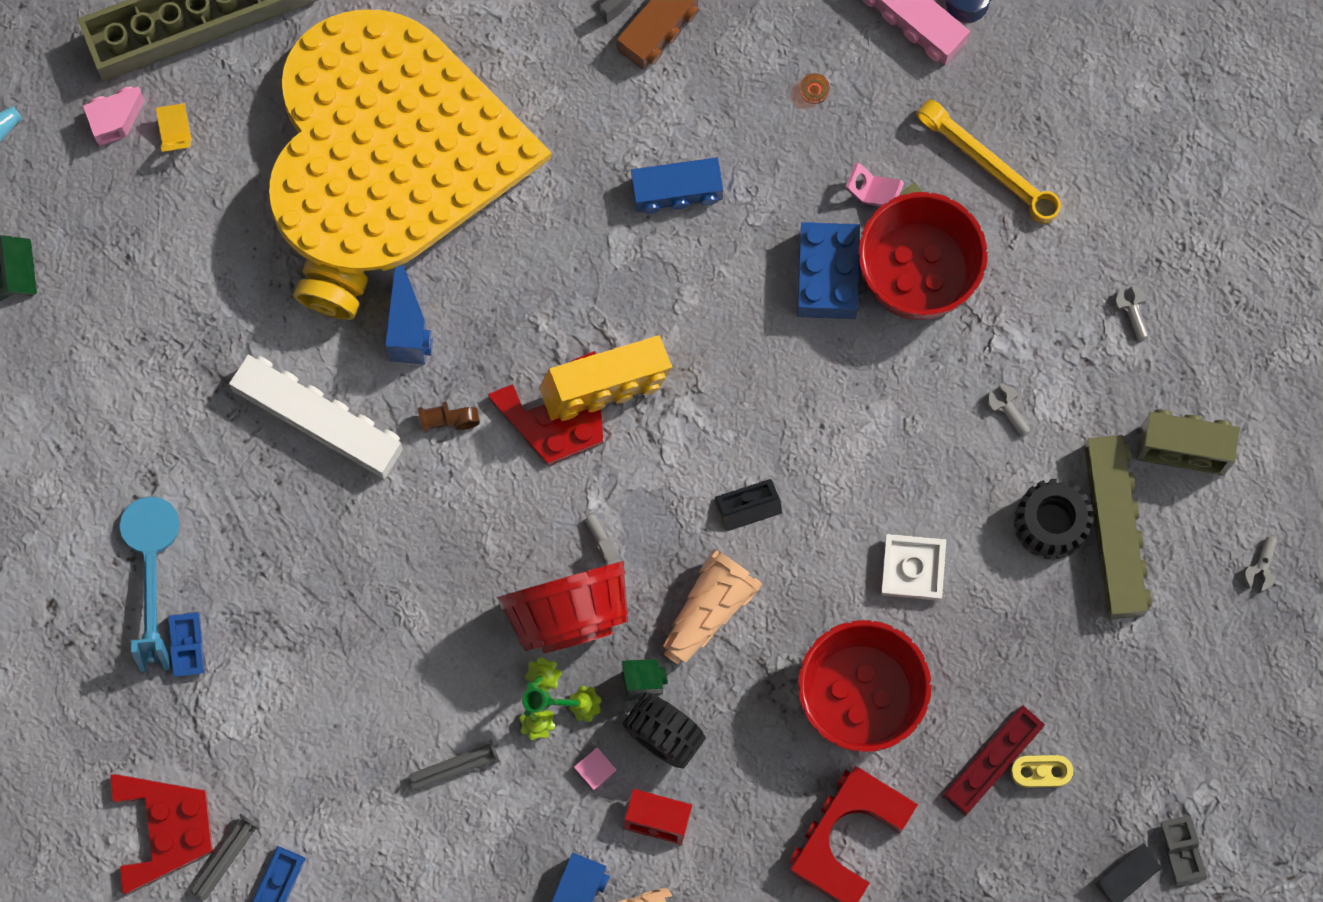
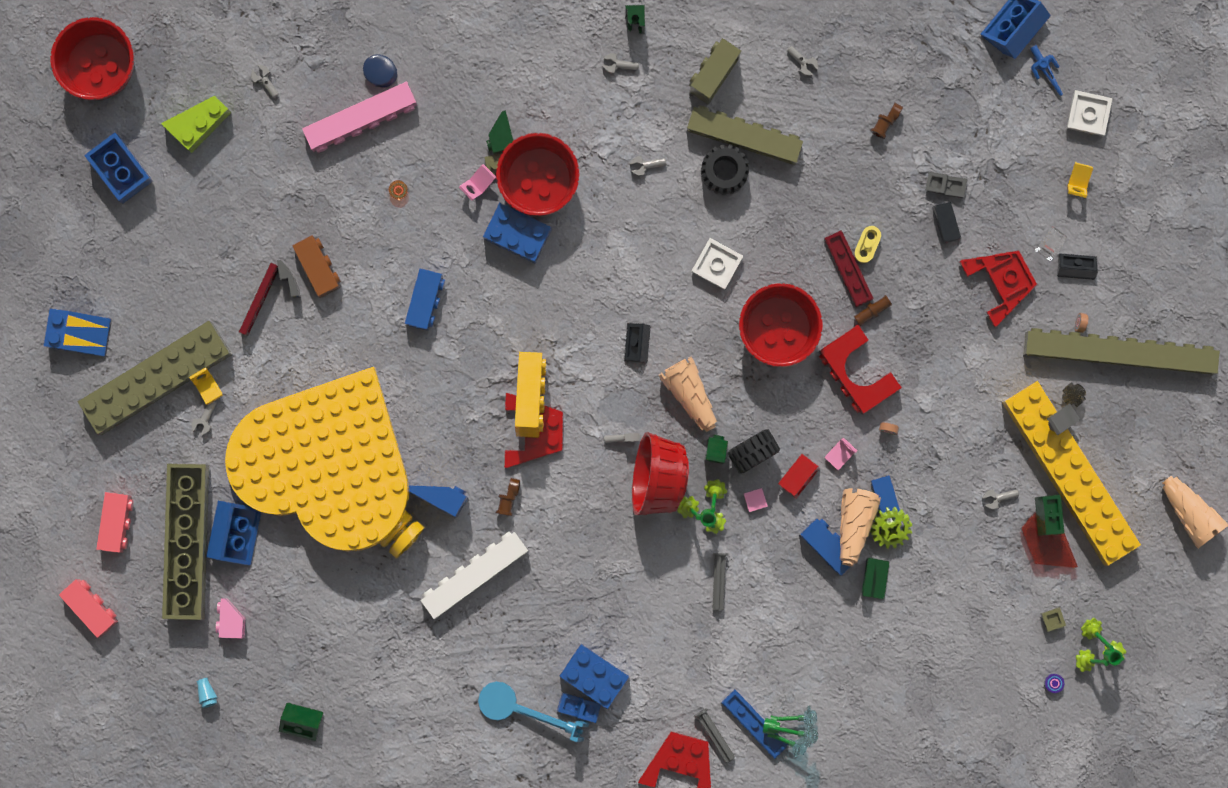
camera: 65 degrees left, 10 degrees up
yellow bracket [156,103,192,152] -> none
yellow piece [916,99,1061,224] -> none
none -> blue slope [206,500,261,565]
none -> dark green slope [486,110,514,154]
none -> blue brick [559,643,629,709]
none -> dark green hinge [625,5,645,34]
none -> bright pink bracket [824,438,857,470]
none -> reddish brown pin [854,295,892,326]
none -> reddish brown connector [870,103,903,139]

